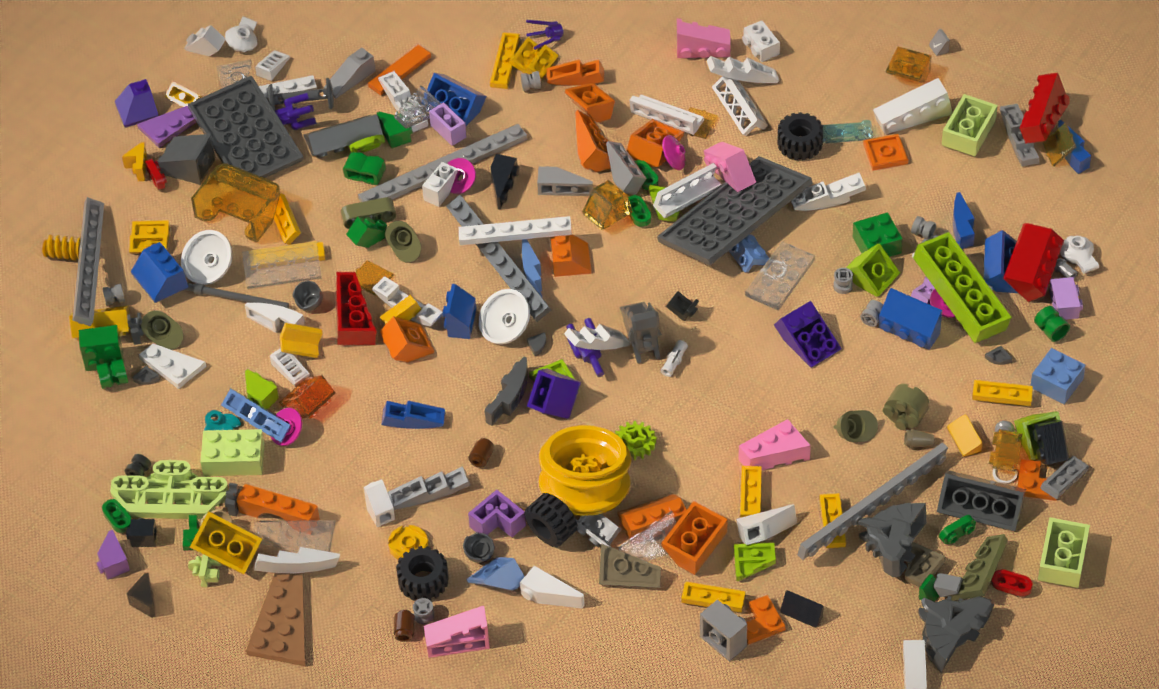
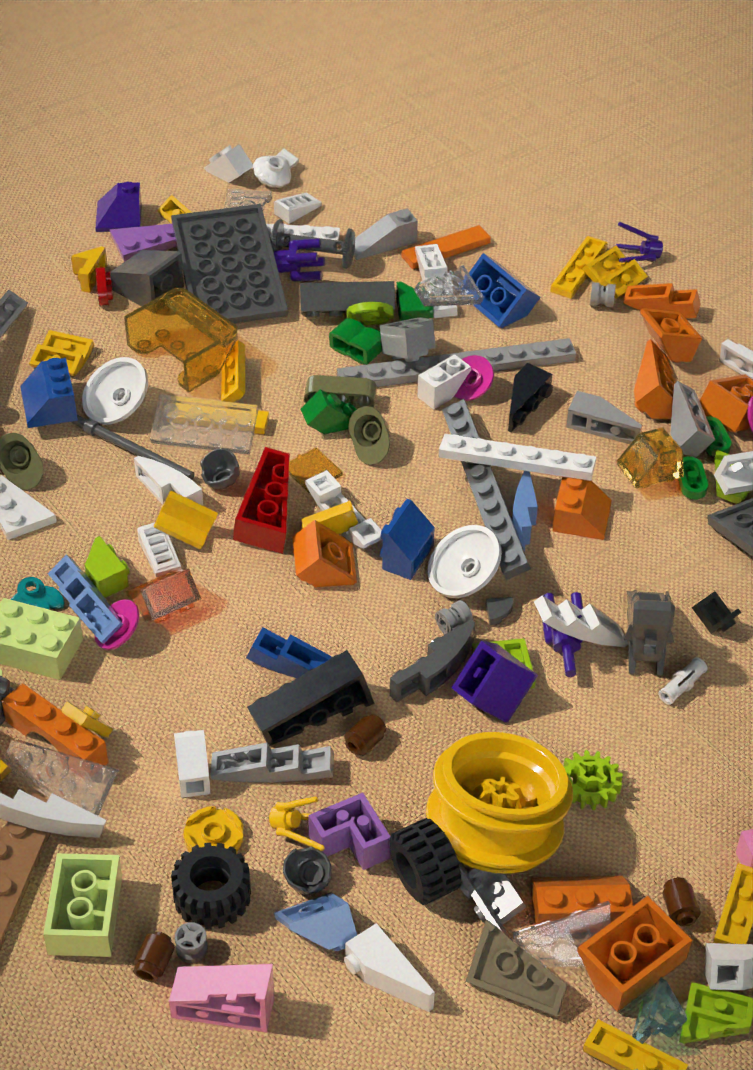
camera: 15 degrees right, 5 degrees down
lavender brick [429,102,467,146] -> none
none -> yellowish green brick [43,853,122,957]
none -> yellow plate [61,702,113,738]
none -> black wedge [247,650,375,746]
none -> yellow plant [269,796,325,851]
none -> light grey brick [380,317,436,362]
none -> light grey wheel [435,600,473,635]
none -> clear light blue slope [632,977,687,1044]
none -> reddish brown brick [662,877,701,926]

